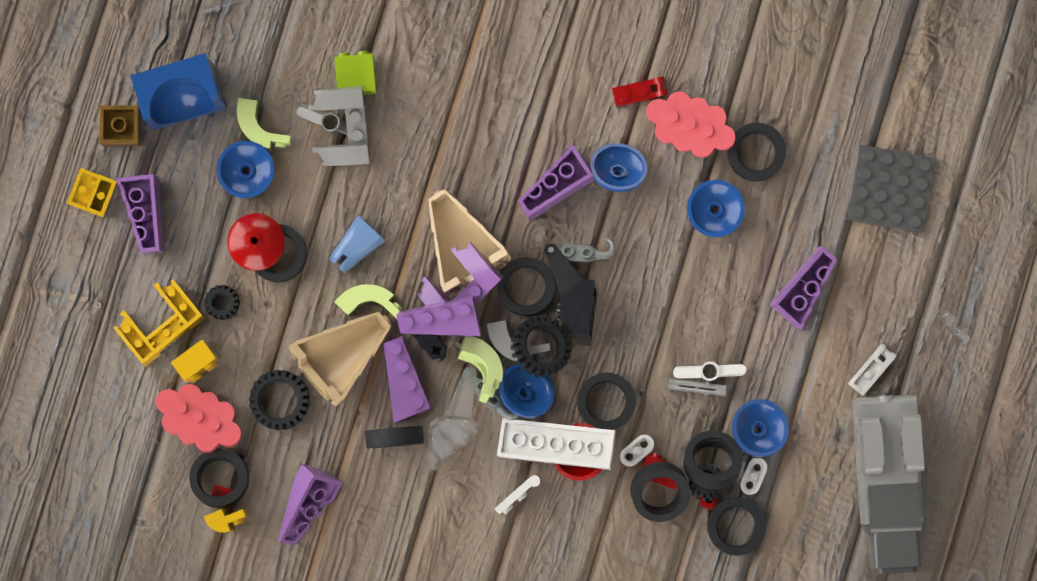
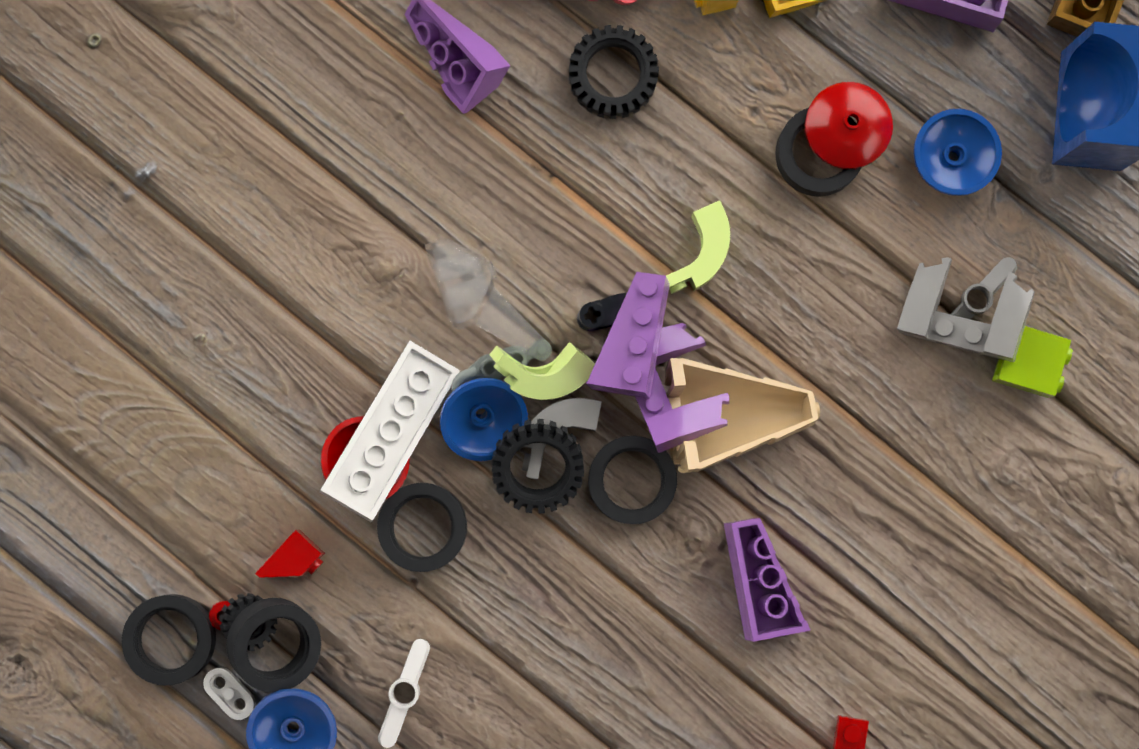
camera: 105 degrees right, 0 degrees up
black tyre [204,285,240,320] -> none
yellowish green arch [237,98,292,151] -> none
tan cone [288,312,391,406] -> none
medium blue piece [329,215,386,273] -> none
black tyre [365,426,424,449] -> none
medium lavender wedge [384,337,431,423] -> none
white plate [495,475,540,515] -> none
black slope [544,237,616,346] -> none
blue dish [590,143,648,192] -> none
white plate [620,435,654,466] -> none
black tyre [630,462,690,522] -> none
light grey pin [668,378,727,397] -> none

